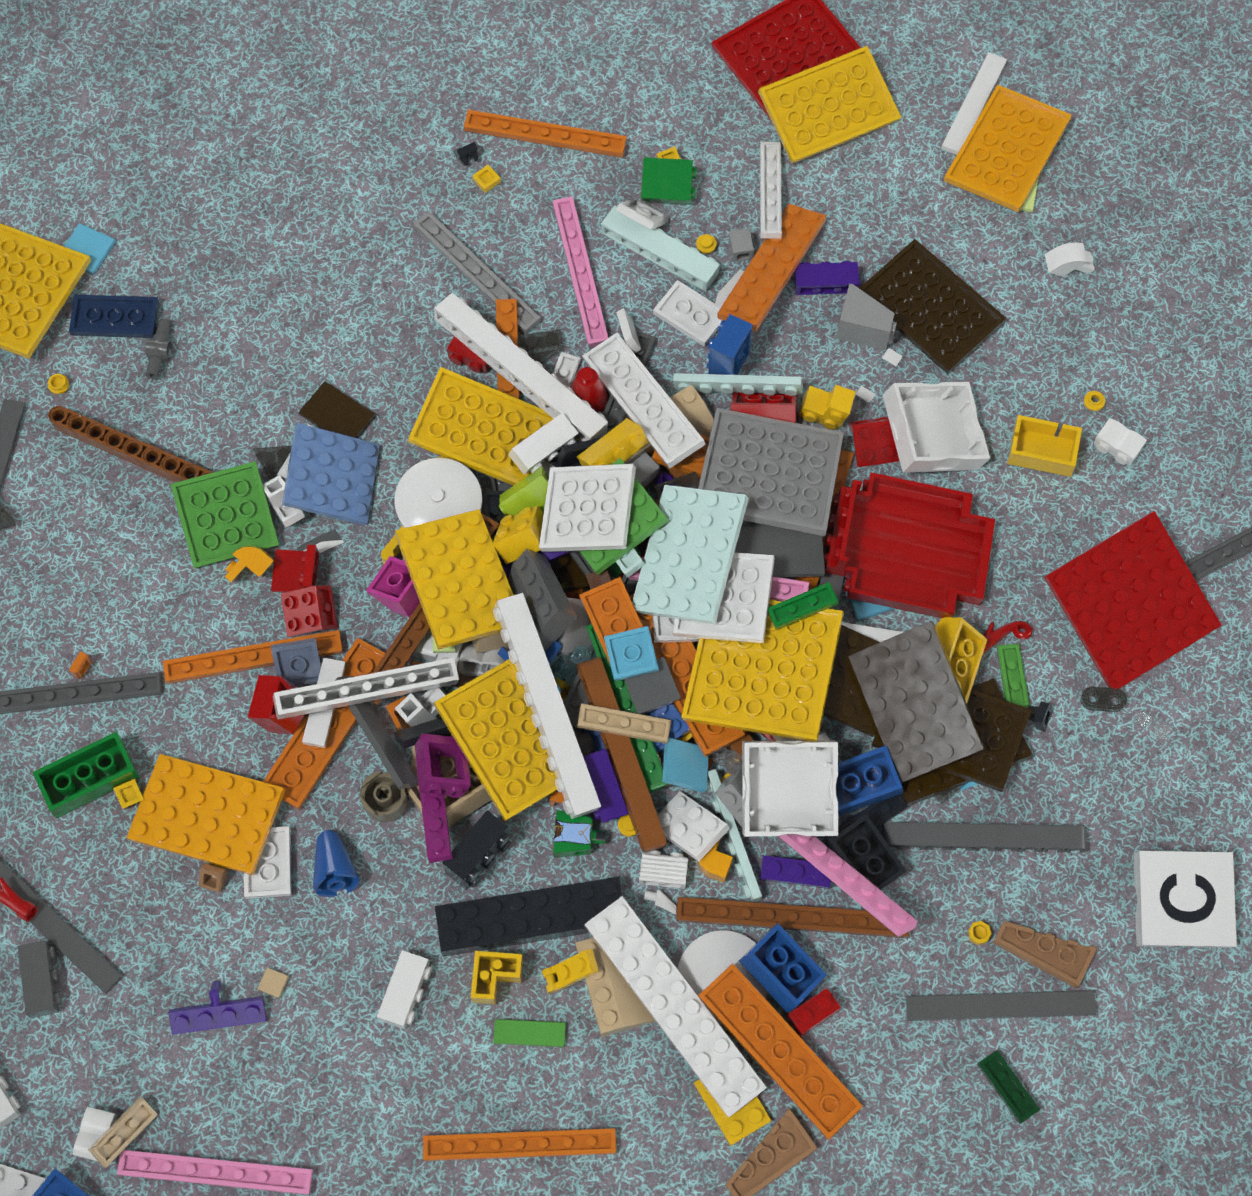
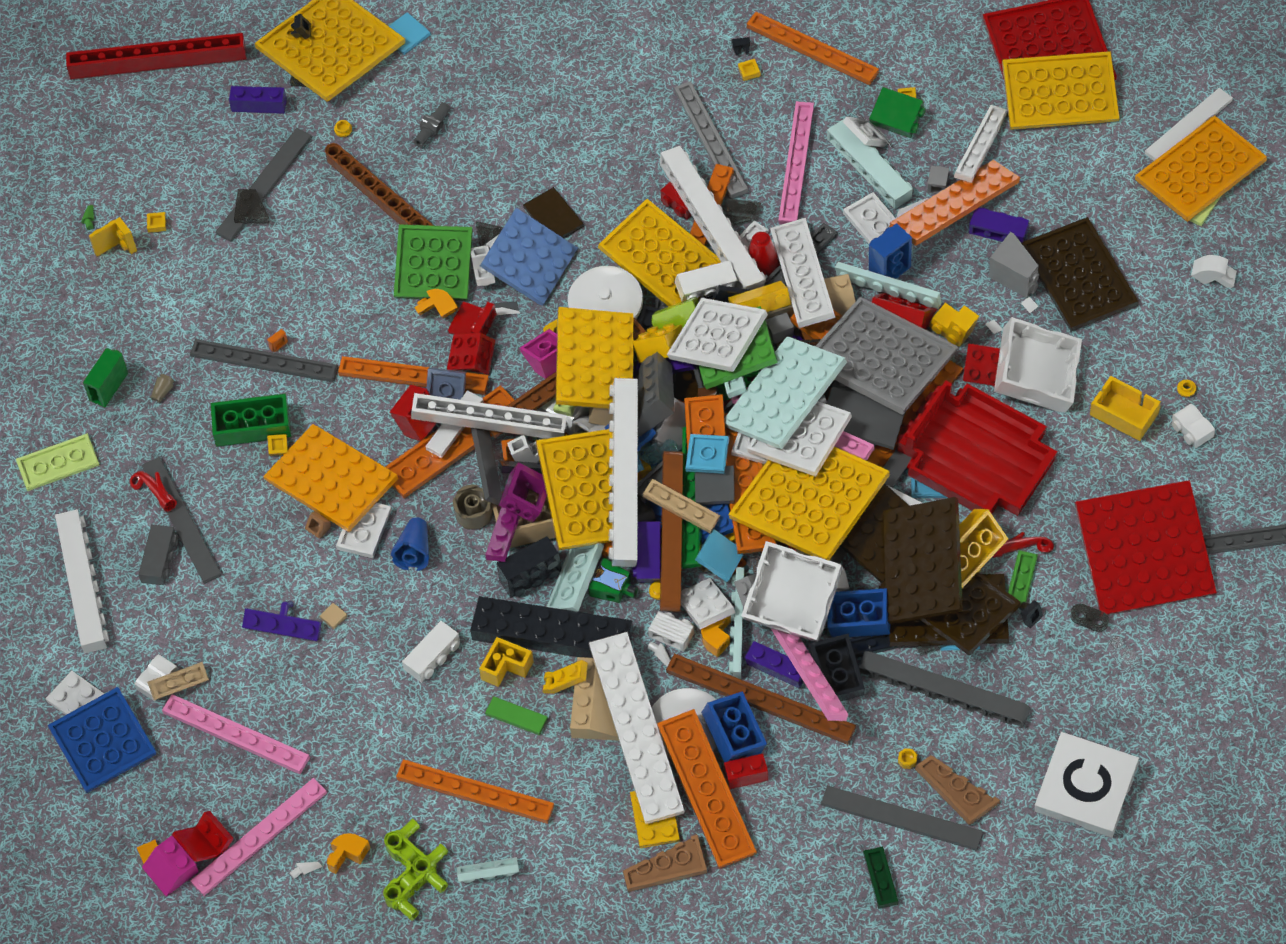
camera: 25 degrees right, 10 degrees down
dark blue plate [69,294,159,338] -> none
white tile [616,308,641,353] -> none
yellow plate [696,234,717,254] -> none
green tile [768,582,839,630] -> none
none -> light aqua plate [547,543,604,612]

